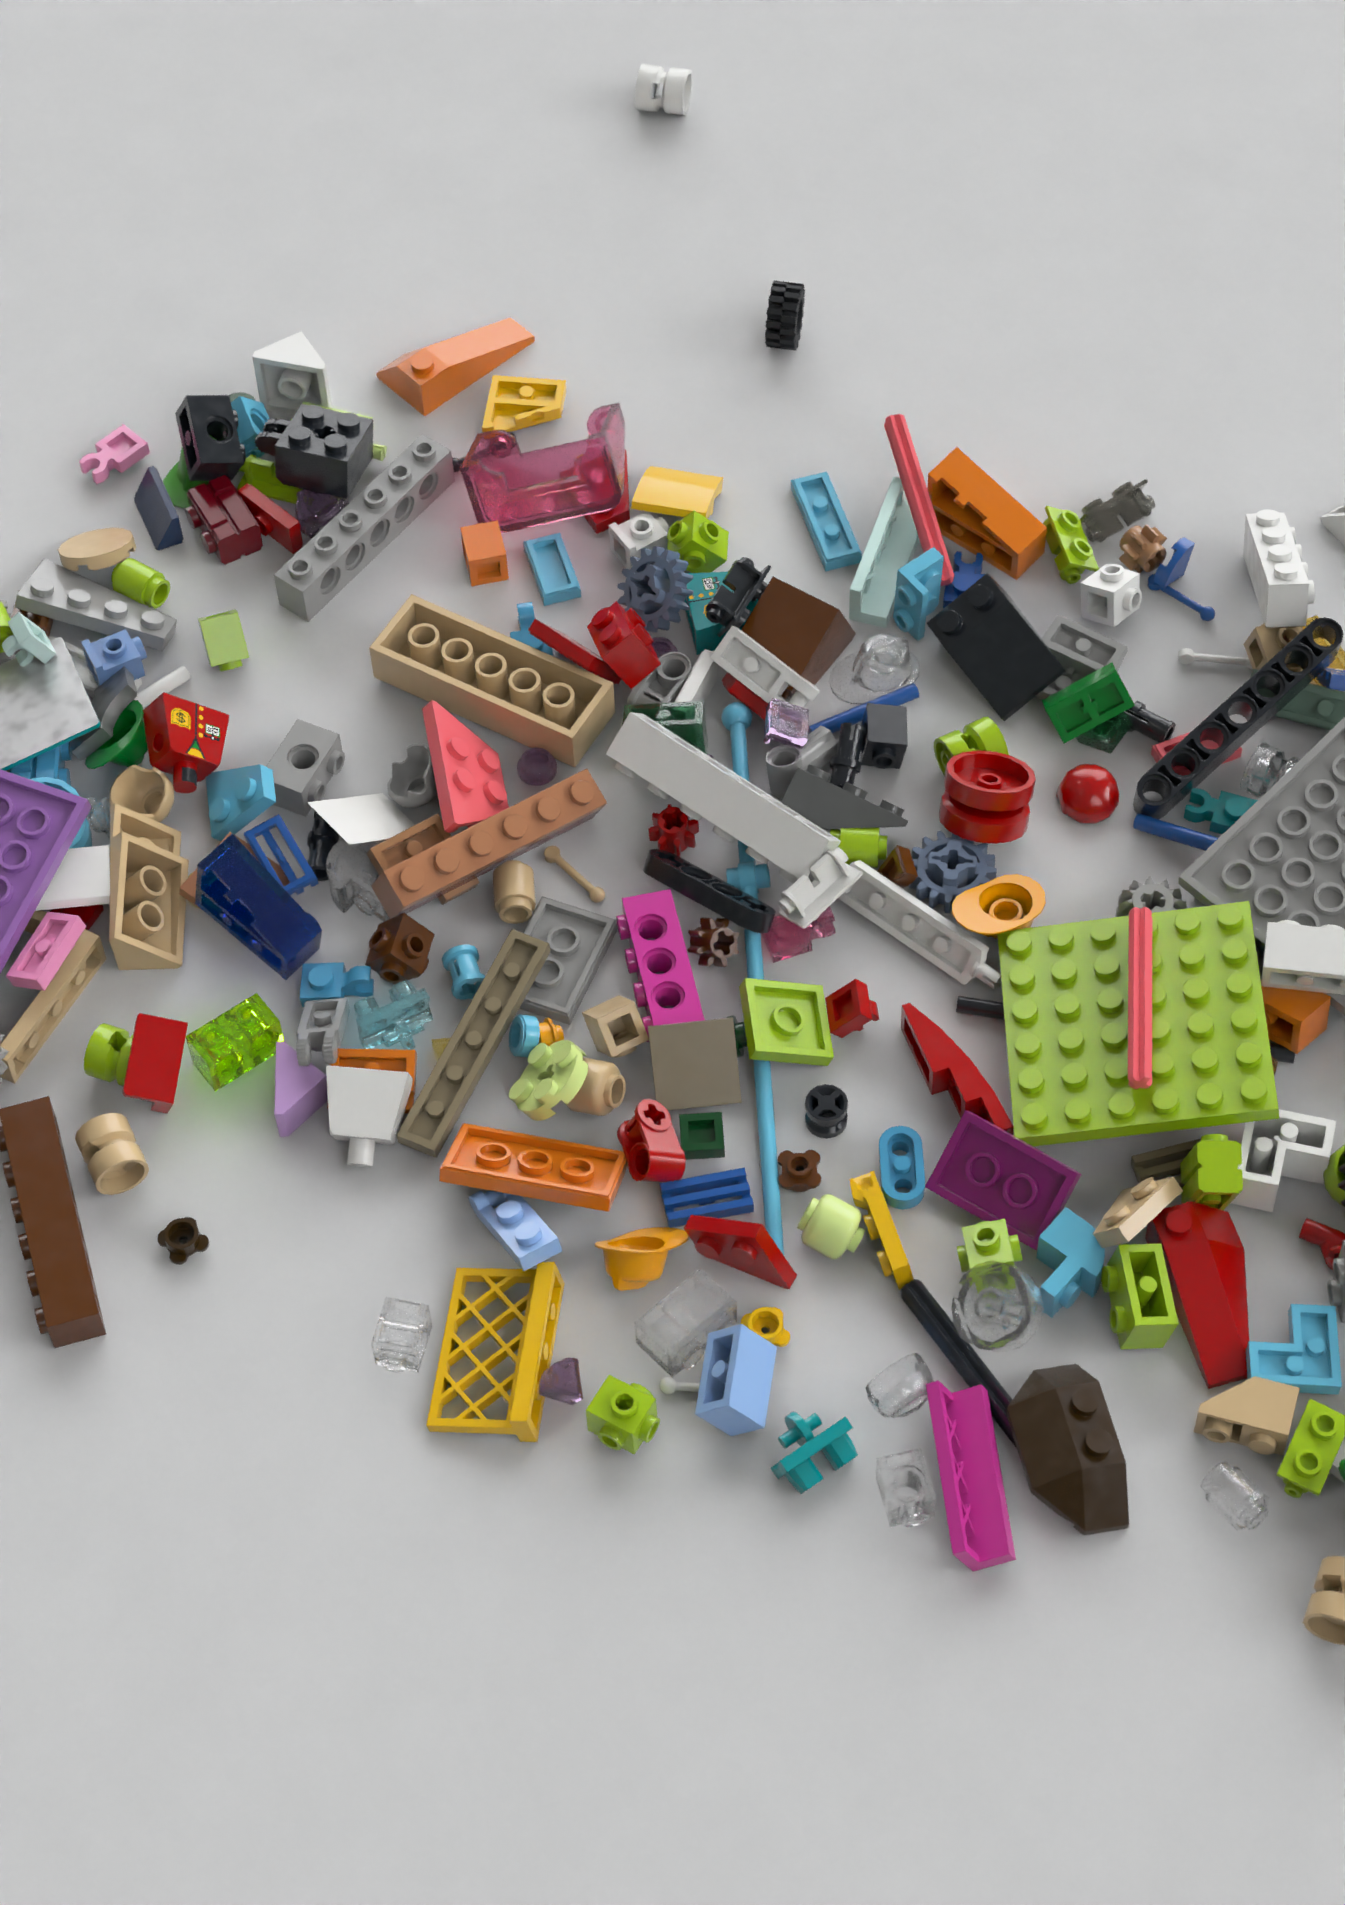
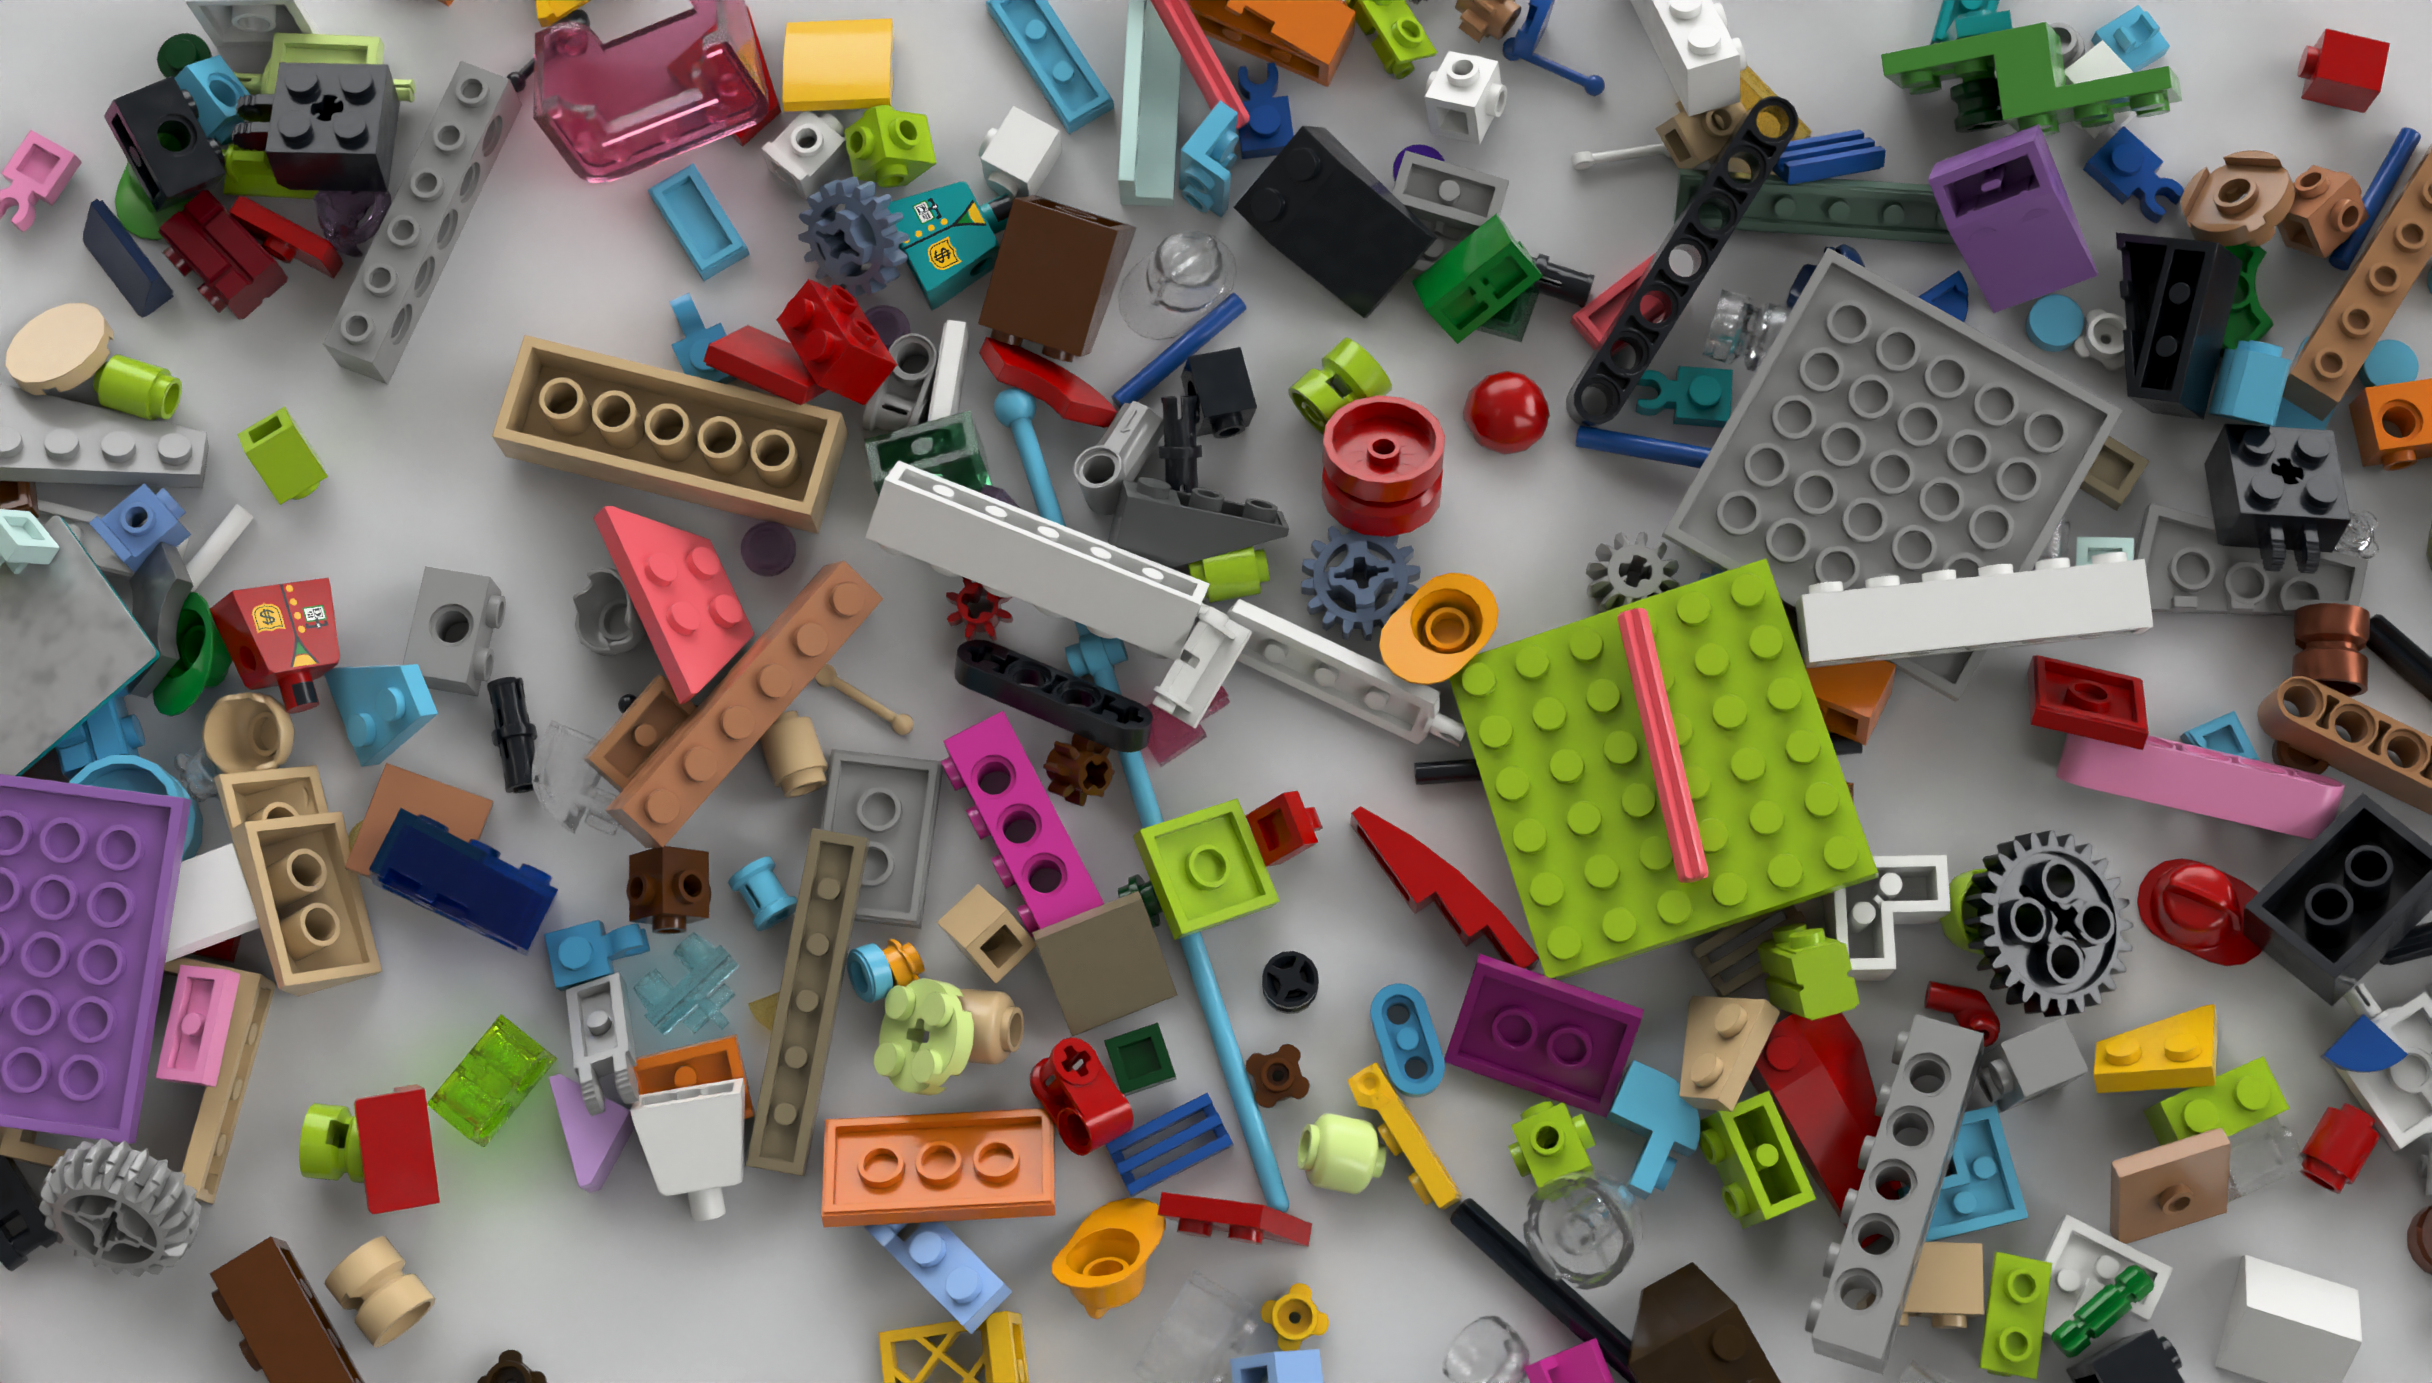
camera: 15 degrees left, 20 degrees up
blue tile [243,814,319,903] -> none
white sticker [307,793,415,845] -> none
orange brick [460,520,509,587] -> none
black hinge [706,557,771,637] -> none
white plate [710,626,820,724] -> none
clear purple tile [763,698,809,749] -> none
reddish brown tile [877,845,918,888] -> none
none -> white brick [979,106,1063,199]
none -> light grey brick [1805,1014,1984,1374]

